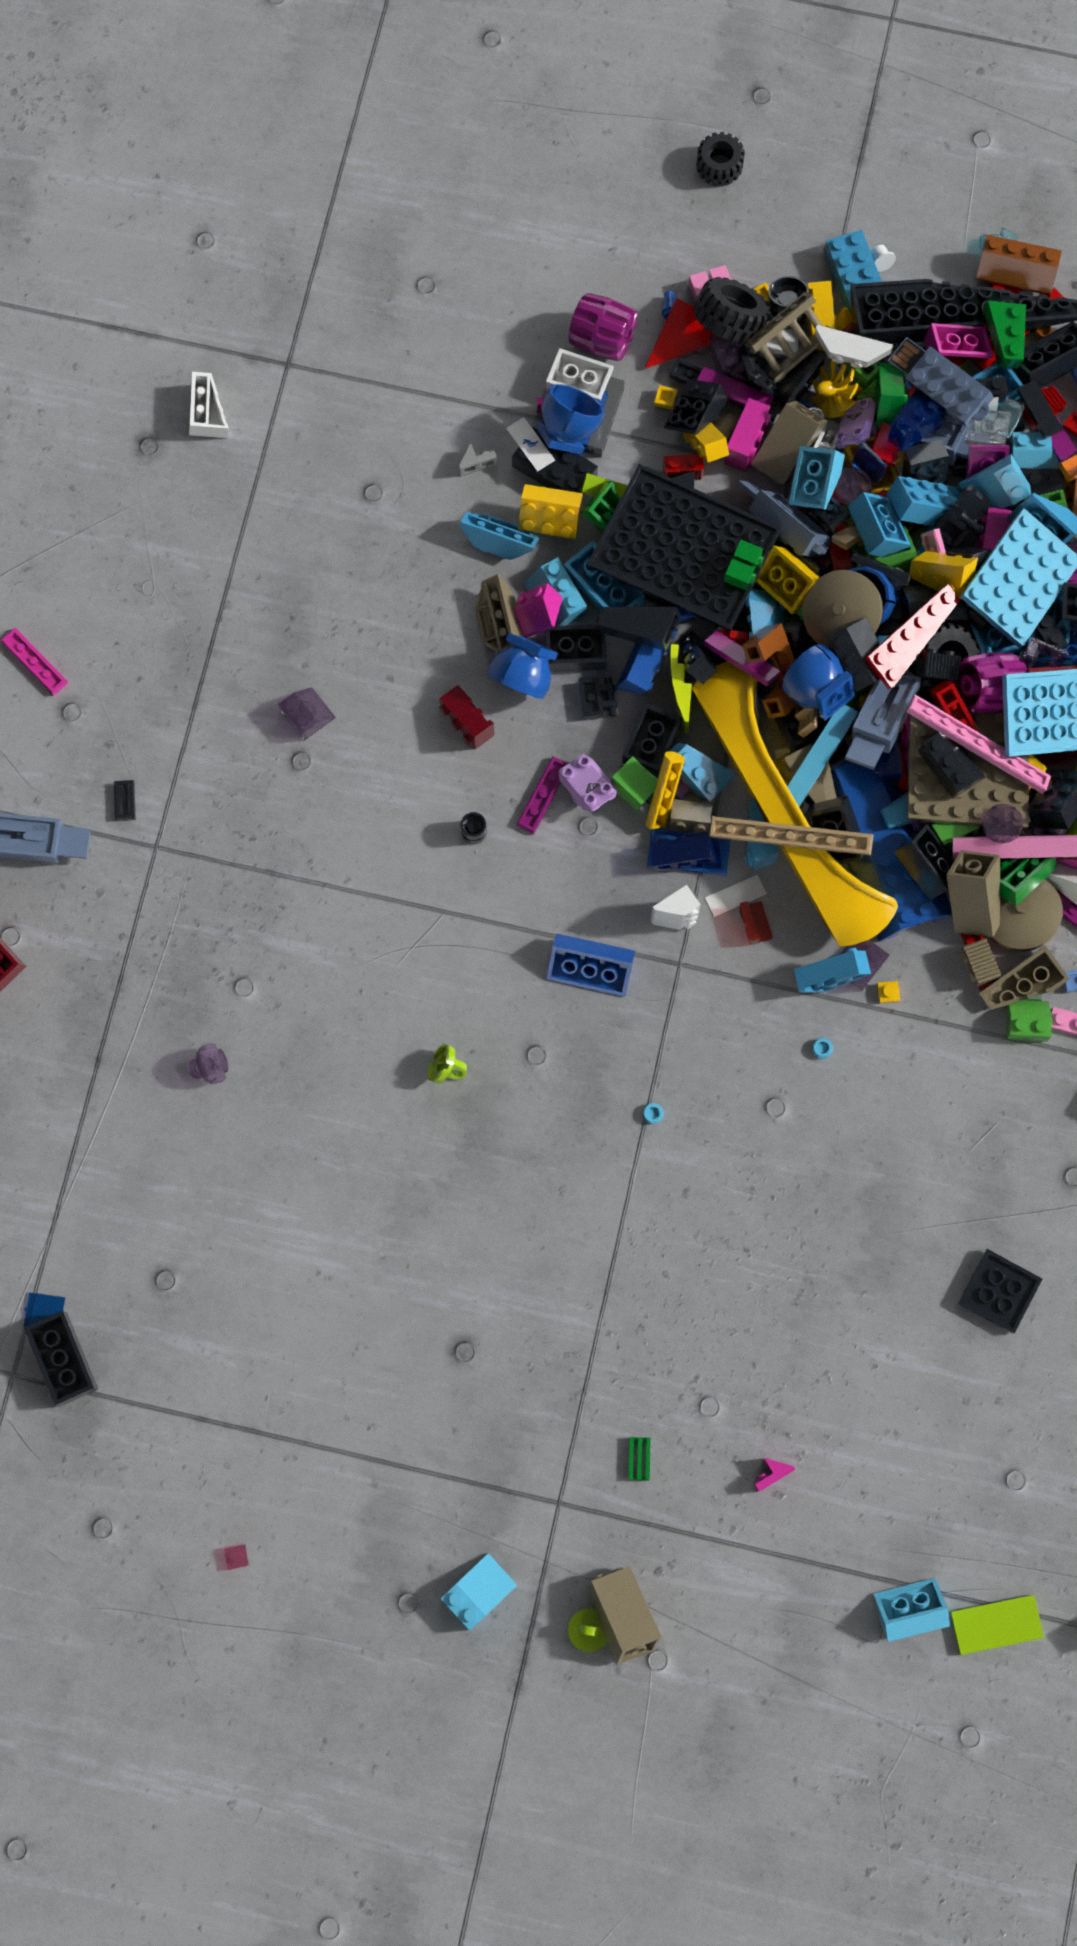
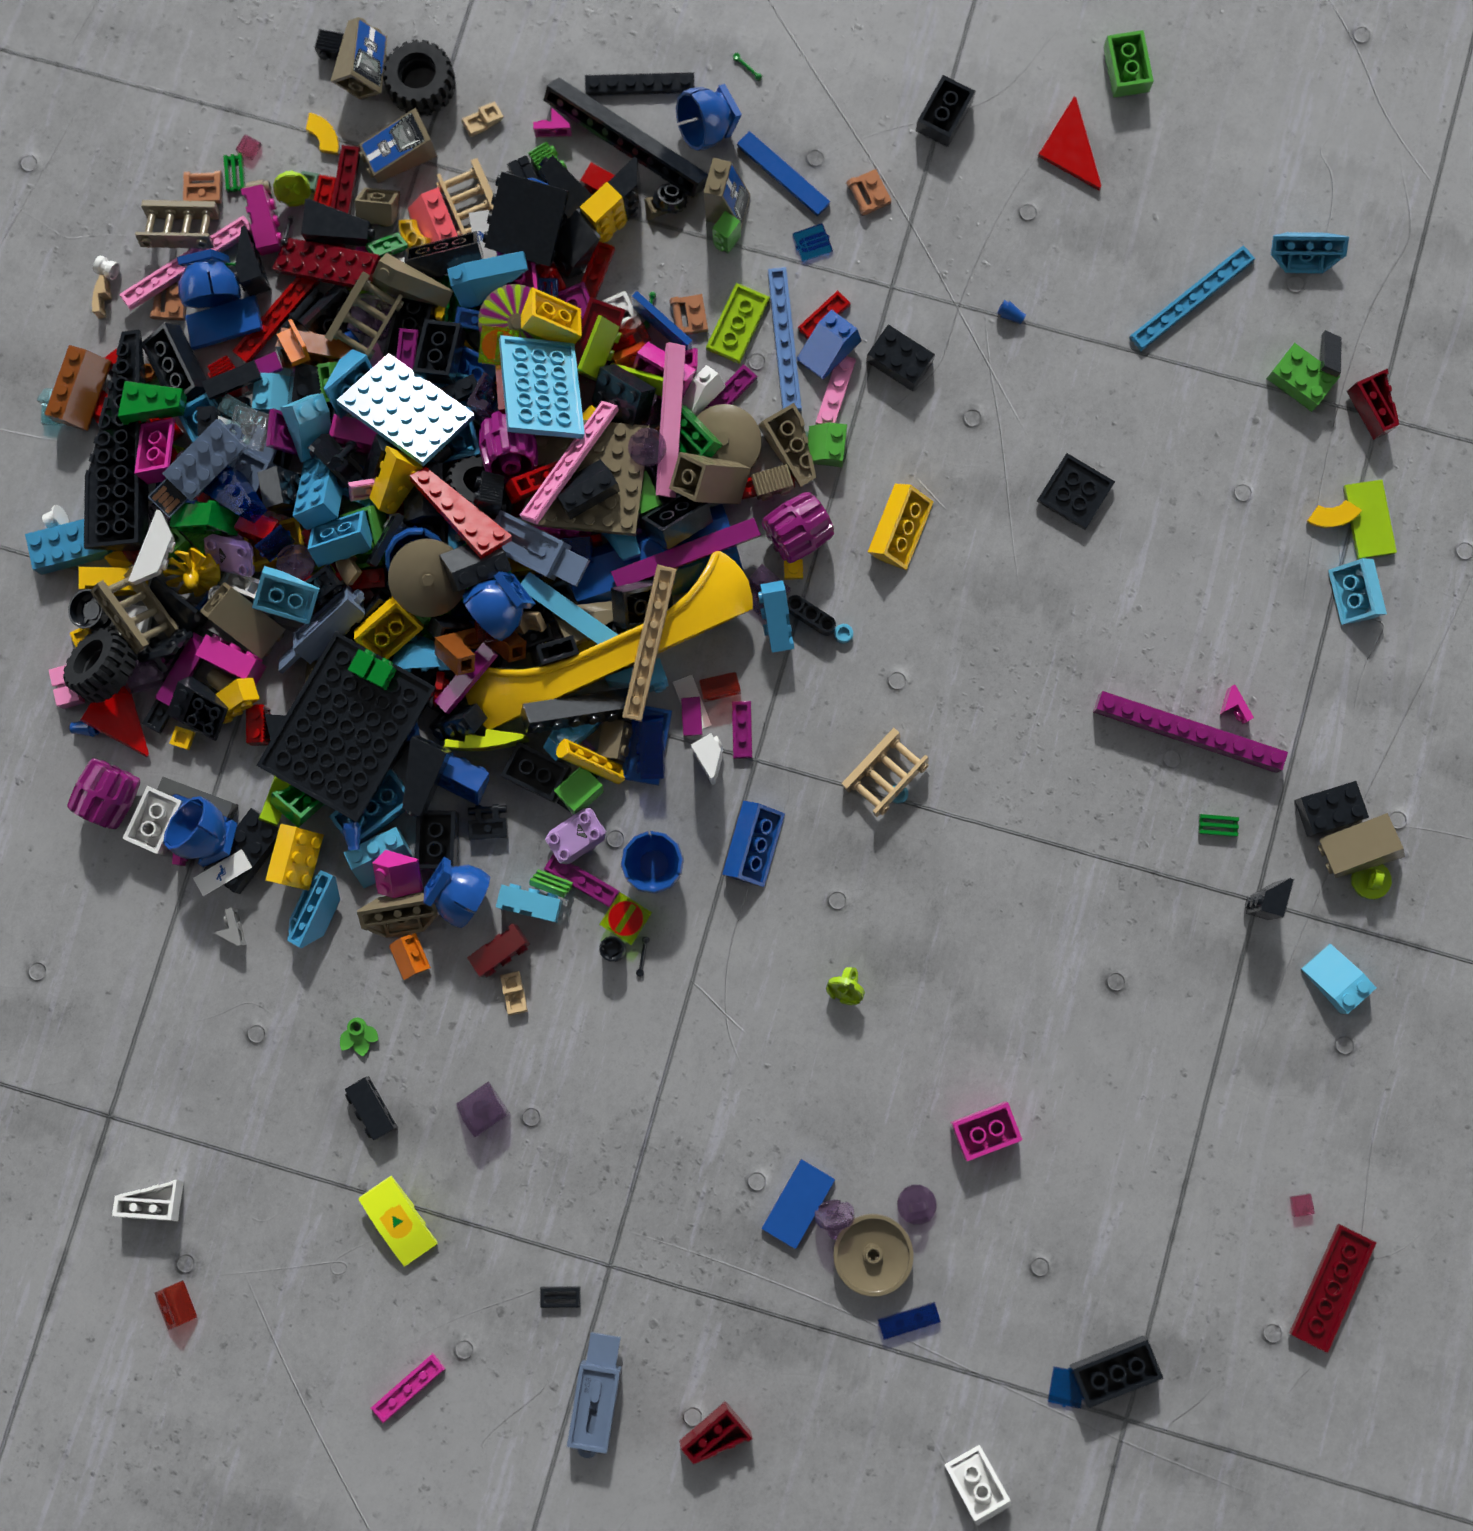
camera: 80 degrees left, 5 degrees up
none -> clear red panel [154,1281,197,1330]
none -> bright green plate [340,1018,378,1056]
none -> blue cone [342,822,361,851]
none -> black brick [345,1076,397,1141]
none -> neon yellow slope [358,1175,437,1267]
none -> orange panel [389,933,431,980]
none -> medium azure wedge [496,883,563,923]
none -> tan slope [500,971,528,1016]
none -> black brick [520,688,629,734]
none -> bright green tile [529,869,573,898]
none -> black slope [530,635,579,668]
none -> piece [599,892,653,945]
none -> magenta tile [611,517,761,586]
none -> blue plate [621,831,684,894]
none -> black hinge [636,936,650,976]
none -> magenta tile [681,697,703,736]
none -> magenta tile [732,701,752,759]
none -> blue tile [761,1159,835,1249]
none -> magenta wheel [762,492,834,563]
none -> black beam [787,595,836,636]
none -> dark tan dish [833,1214,914,1296]
none -> tan fence [842,728,929,817]
none -> yellow slope [868,484,934,570]
none -> clear blue tile [878,1302,941,1340]
none -> clear purple tile [897,1184,937,1225]
none -> dark pink brick [950,1101,1023,1161]
none -> magenta brick [1093,691,1288,773]
none -> black slope [1245,878,1294,920]
none -> dark red plate [1289,1224,1377,1353]
none -> black brick [1294,781,1369,837]
none -> yellow tile [1307,500,1362,528]

